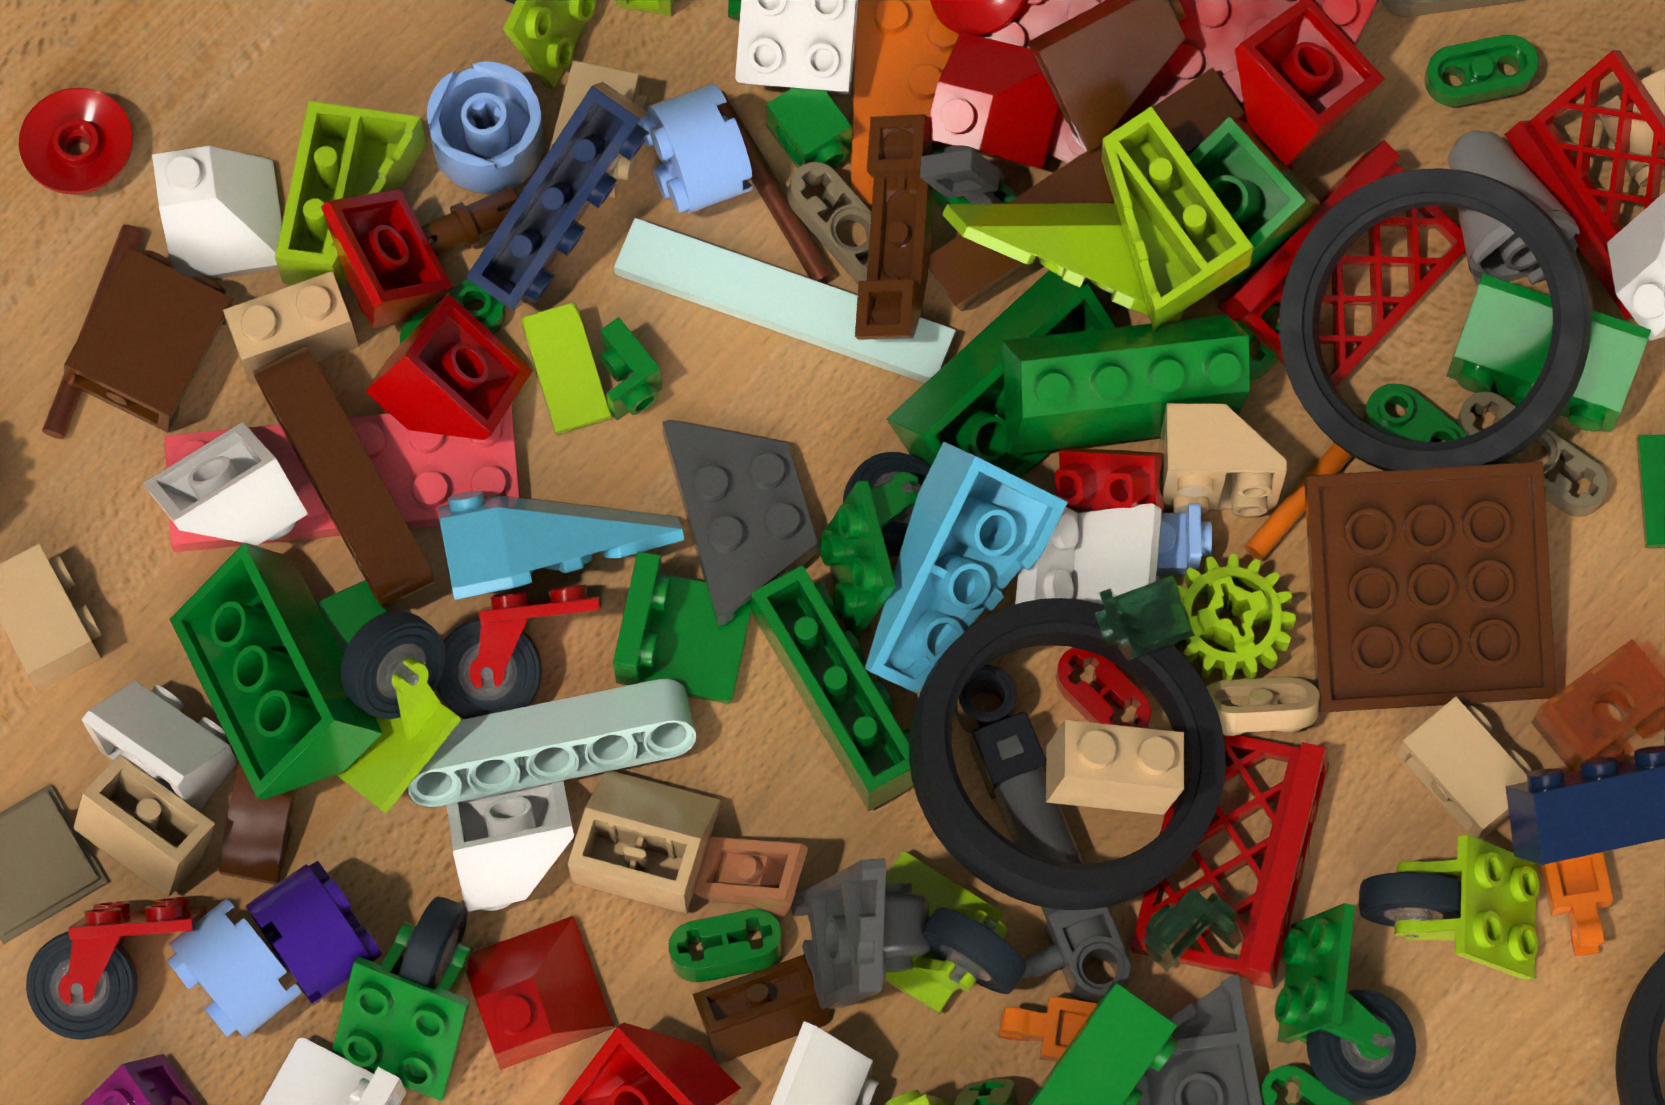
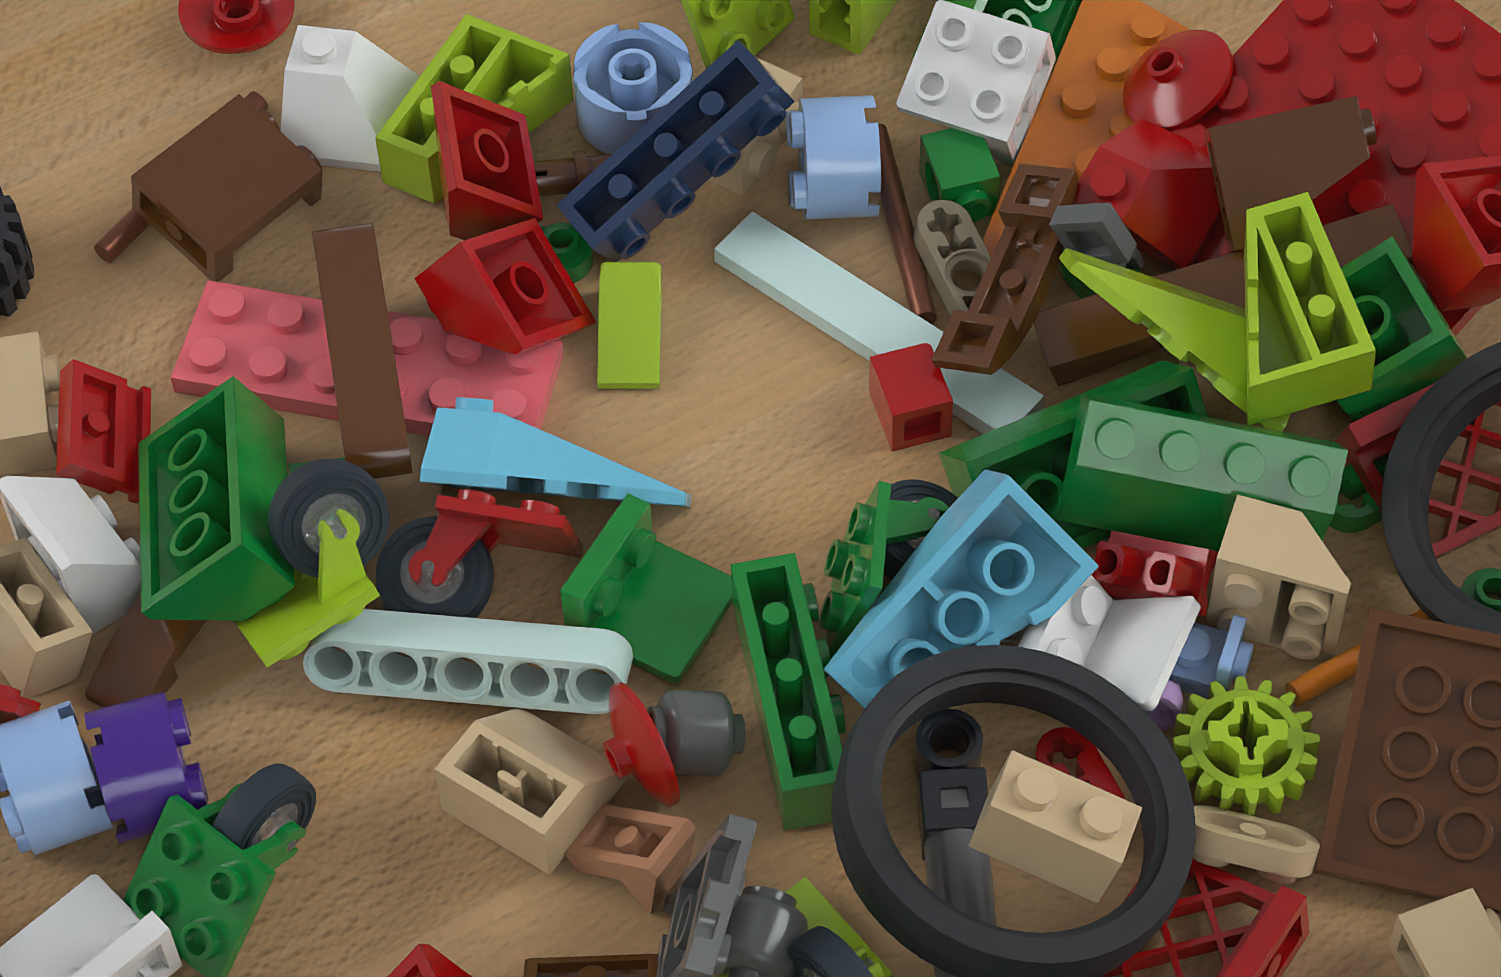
camera: 20 degrees right, 15 degrees down
white slope [143,422,308,545] -> none
tan brick [223,271,358,385] -> none
white slope [446,781,574,912] -> none
red slope [466,916,614,1070] -> none
green bracket [599,317,662,420] -> none
dark grey wing [662,420,818,626] -> none
green beam [669,909,783,982] -> none
clear green bracket [1095,576,1195,660] -> none
none -> red plate [56,359,151,503]
none -> red dish [603,682,680,808]
none -> dark grey head [647,690,746,777]
none -> red panel [869,343,953,452]

